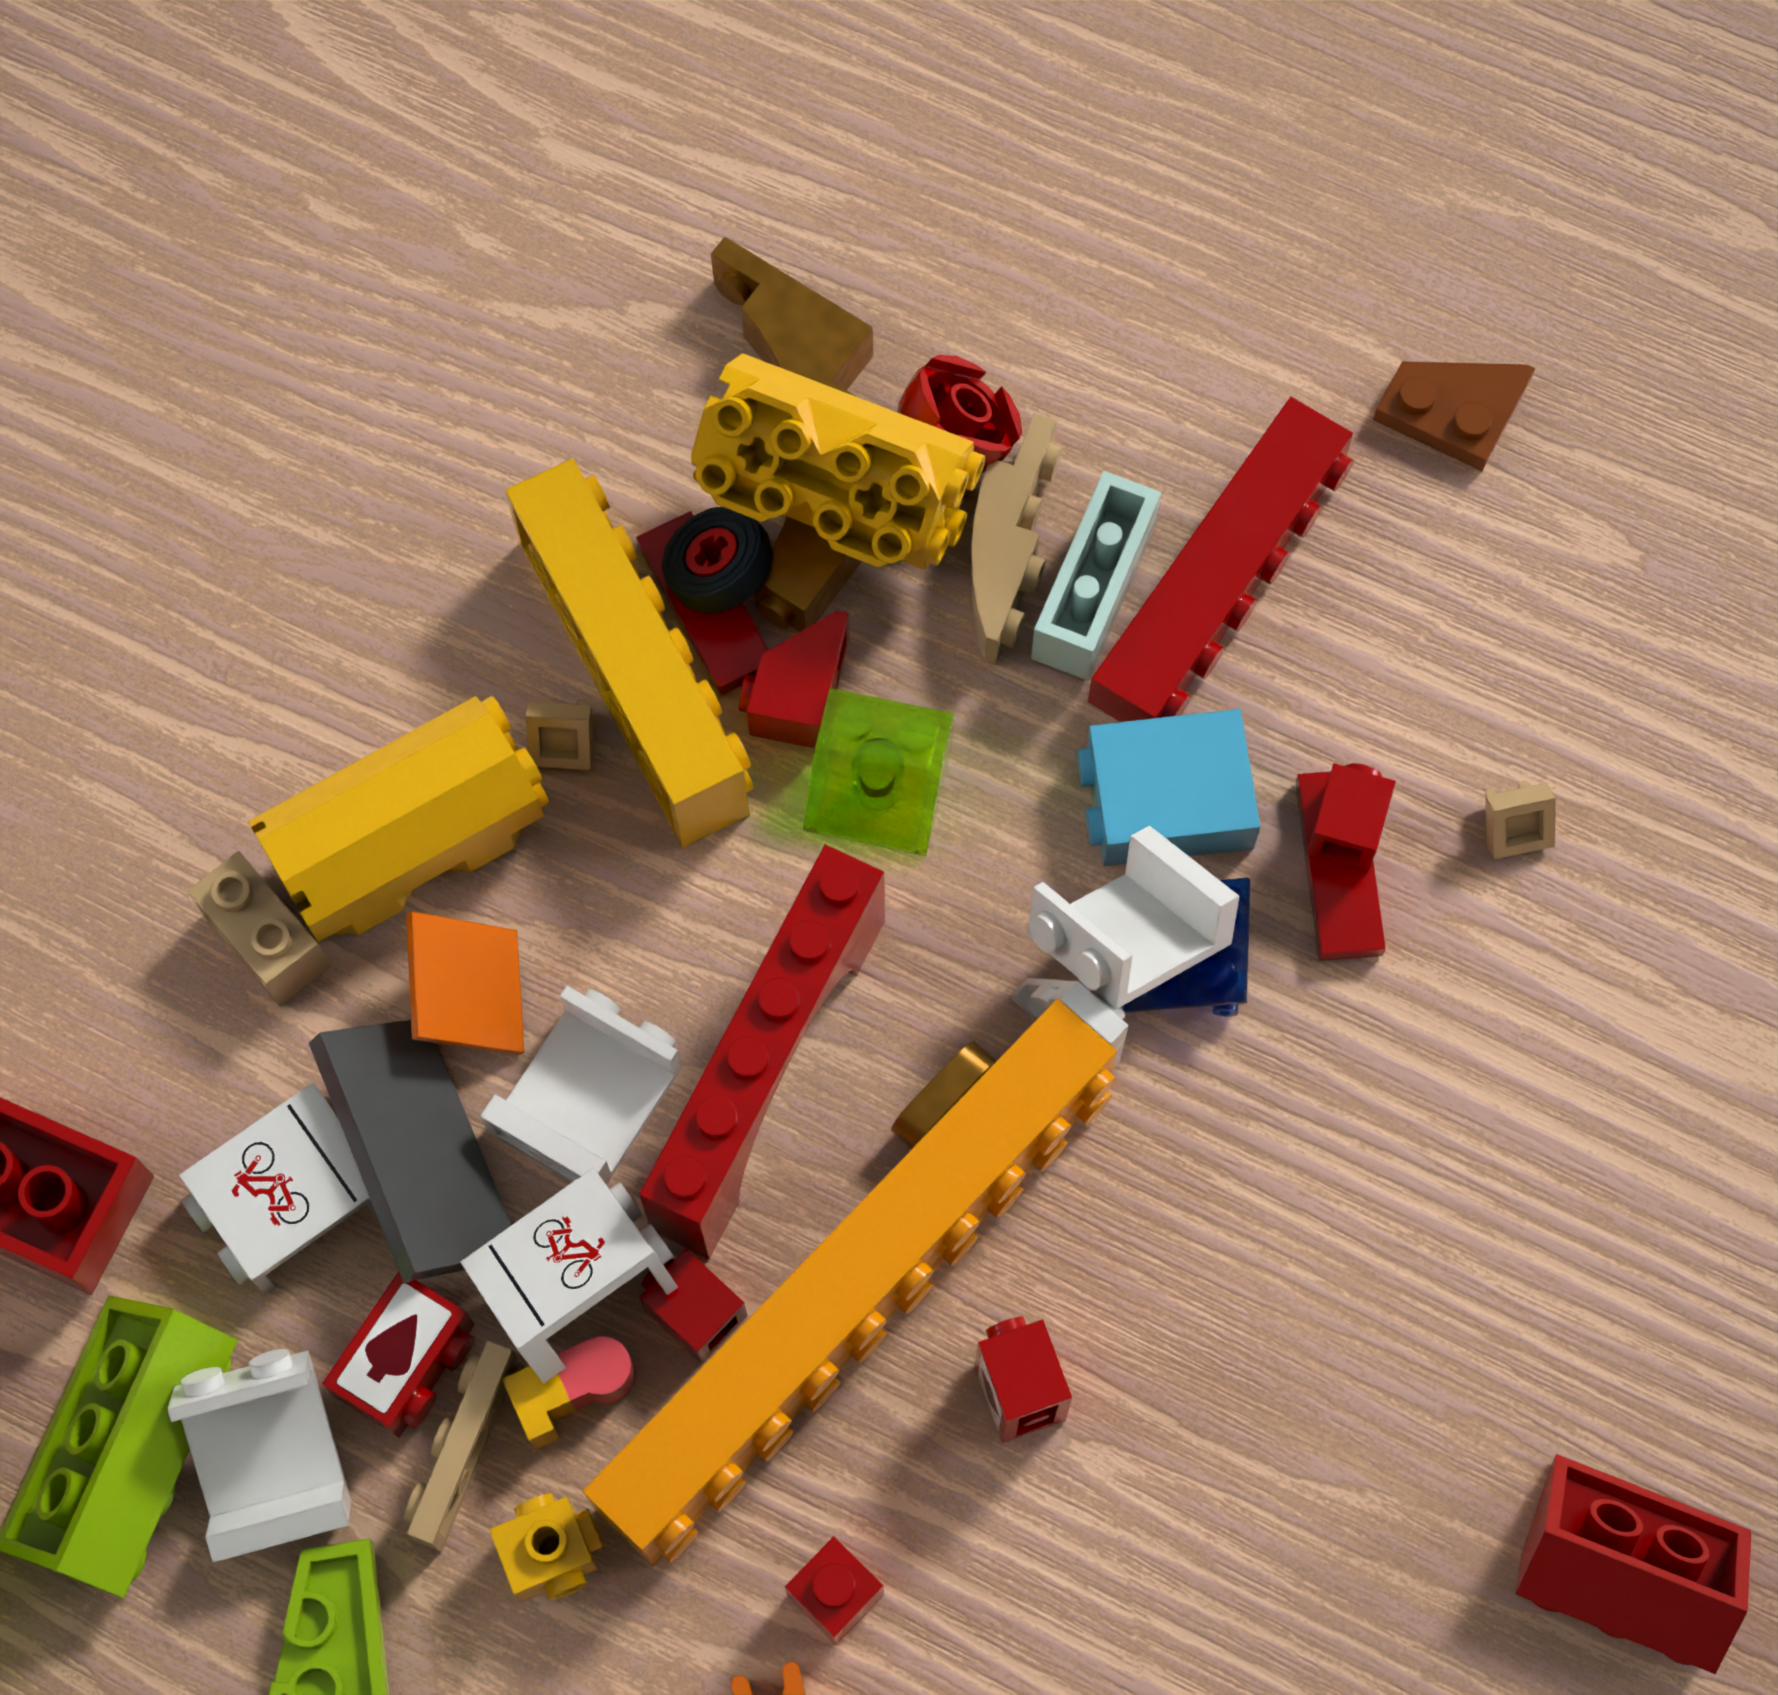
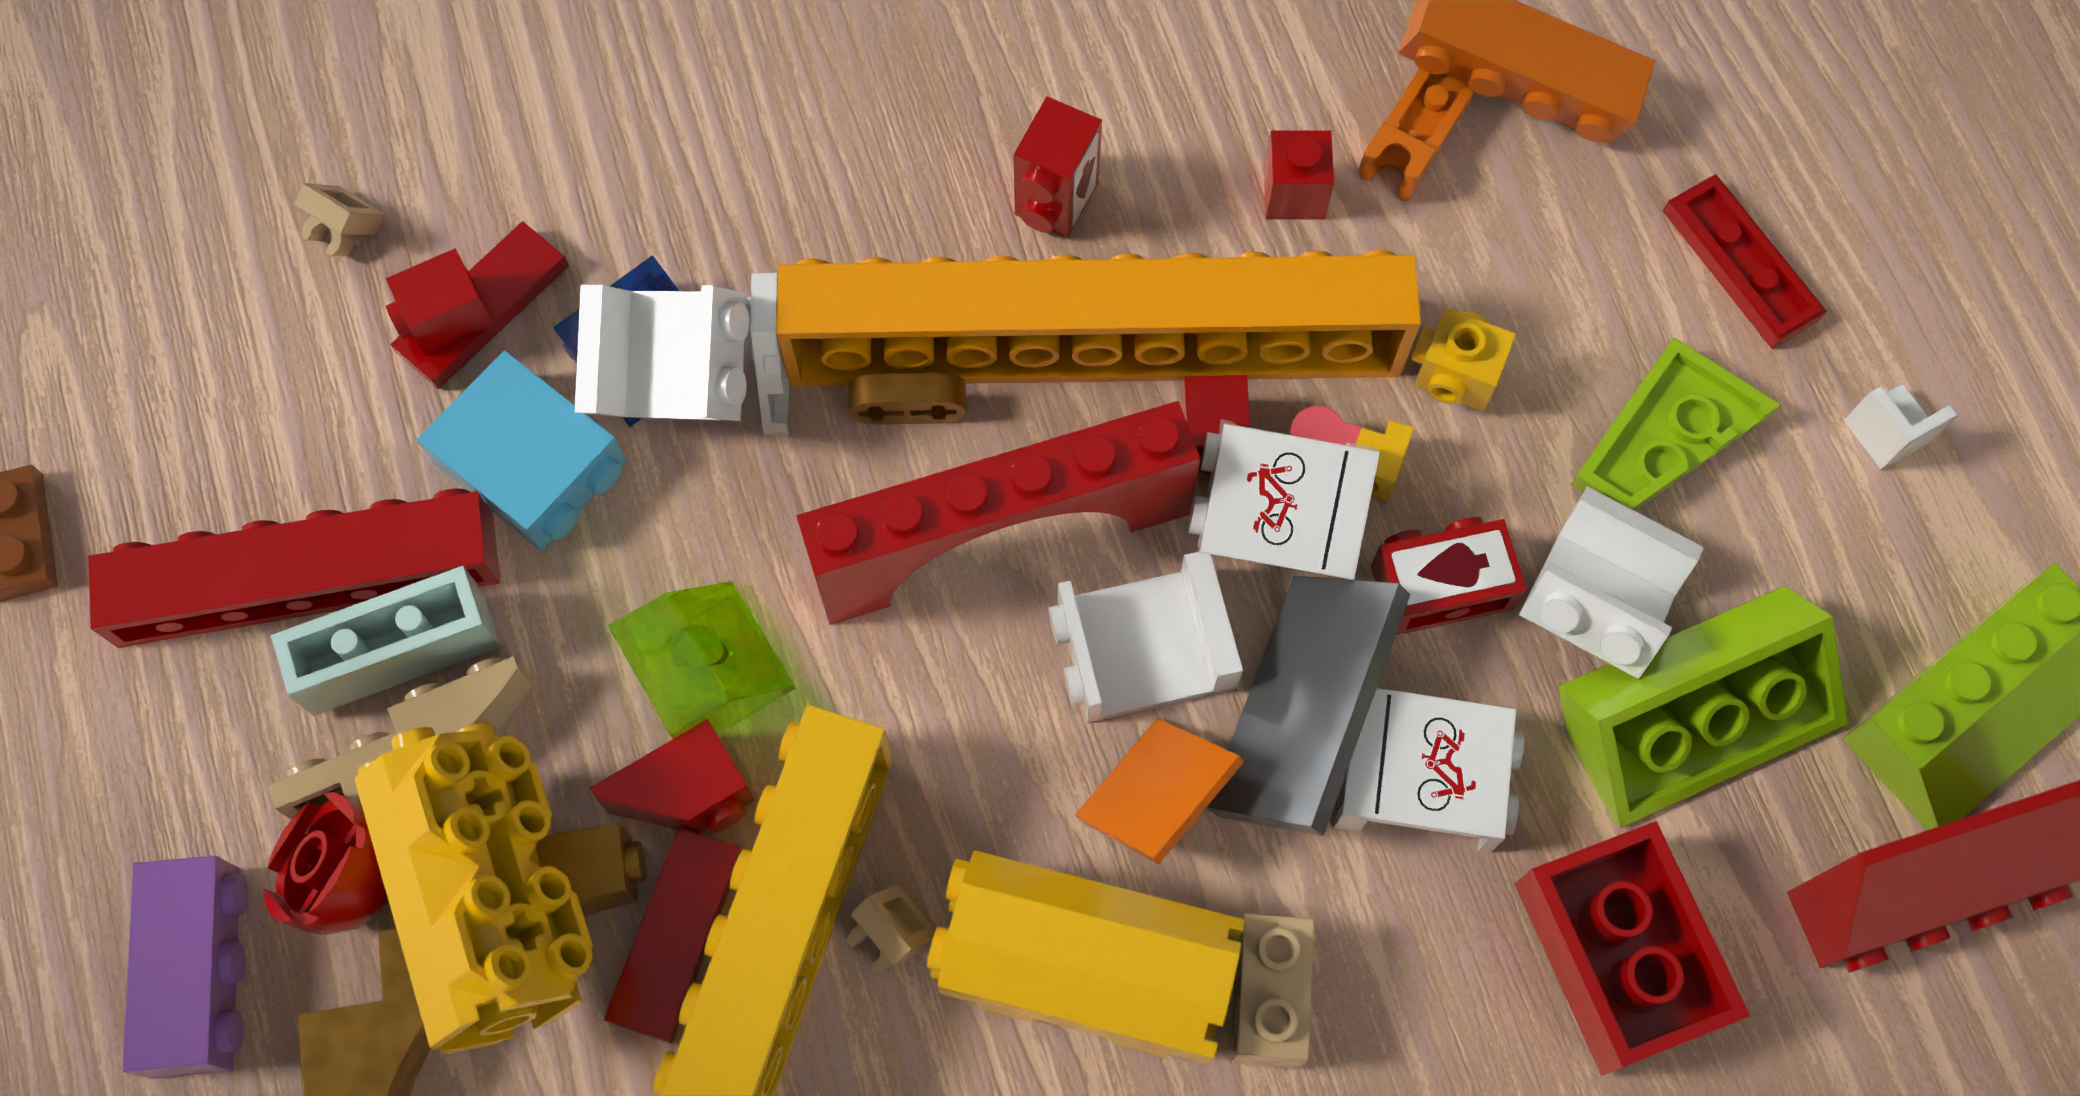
camera: 135 degrees left, 0 degrees up
tan plate [404,1340,520,1553] -> none
black bush [661,507,774,614] -> none
none -> medium lavender brick [122,855,248,1079]

